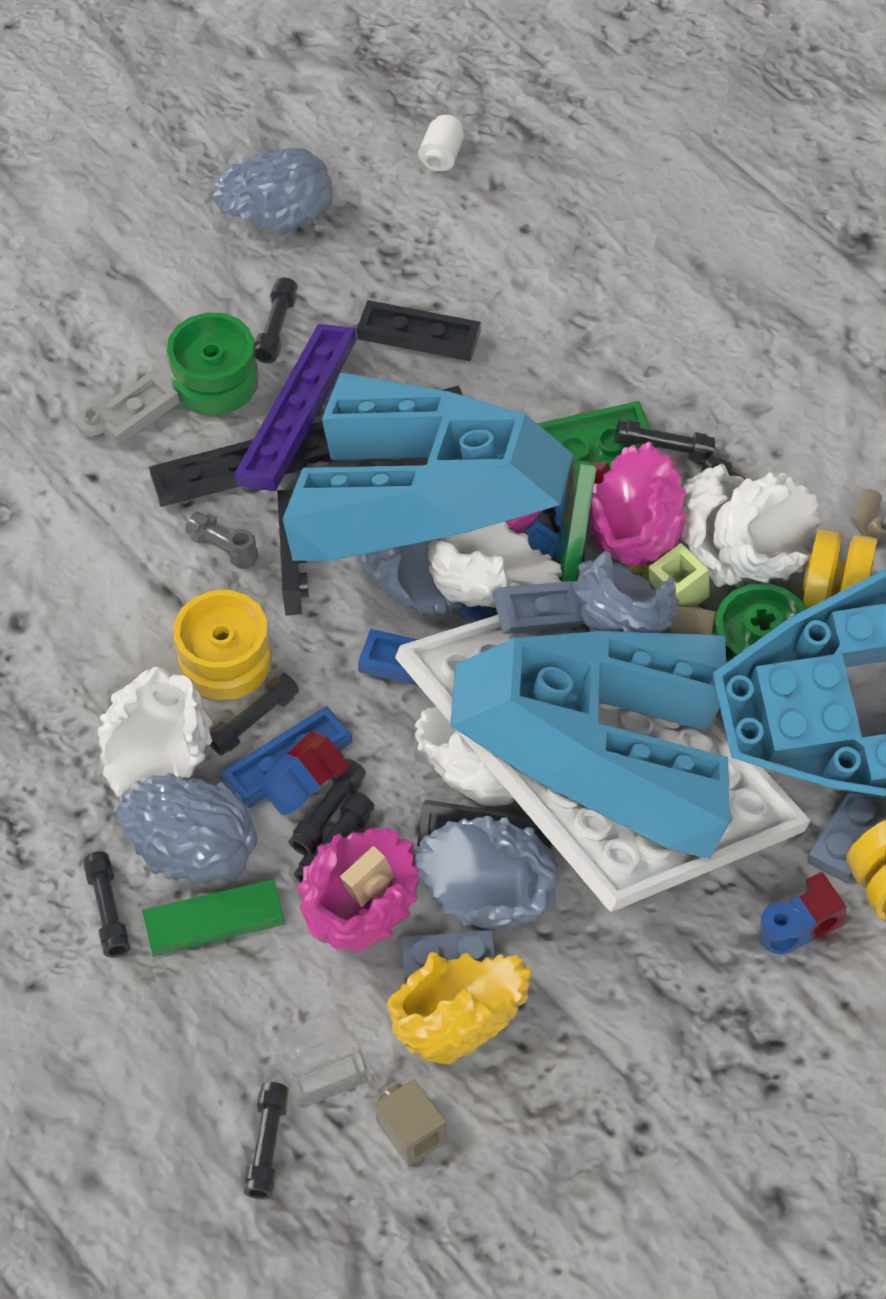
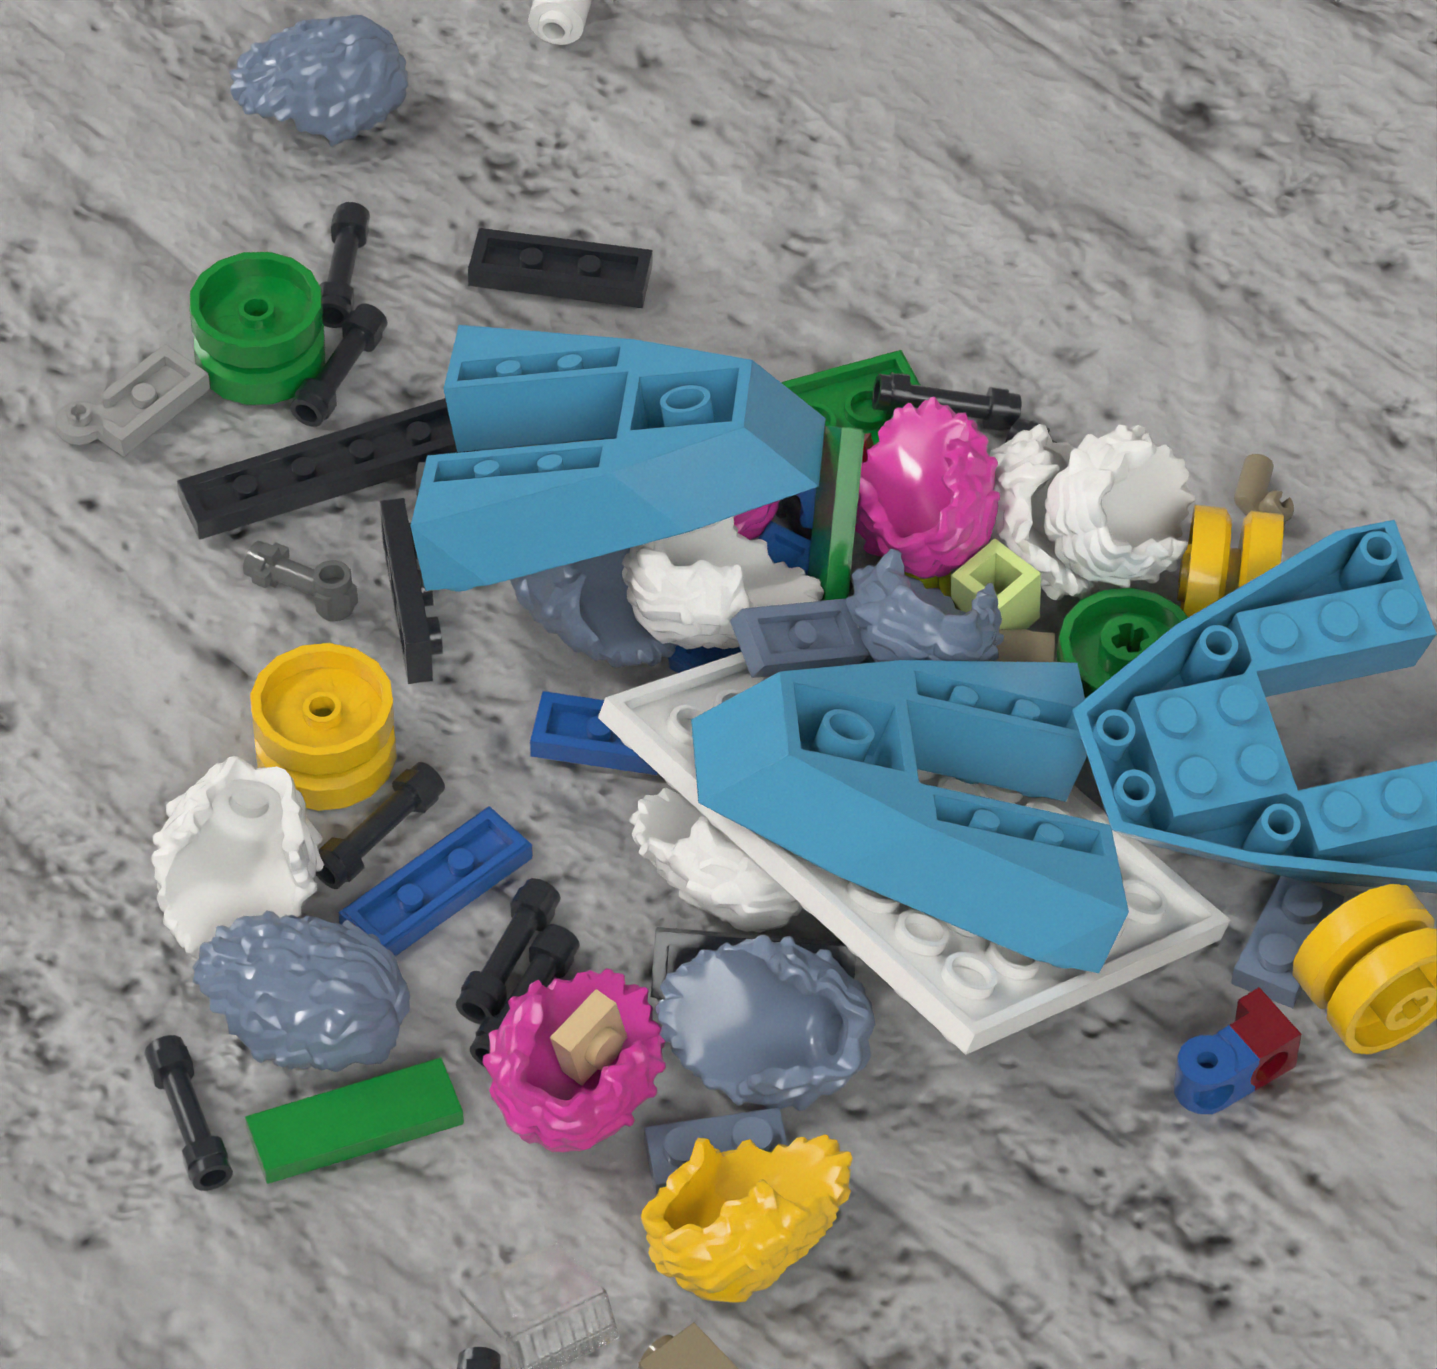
camera: 10 degrees left, 5 degrees down
dark purple plate [235,324,357,491] -> none
leg [259,731,350,815] -> none
none -> black bar [290,304,388,427]

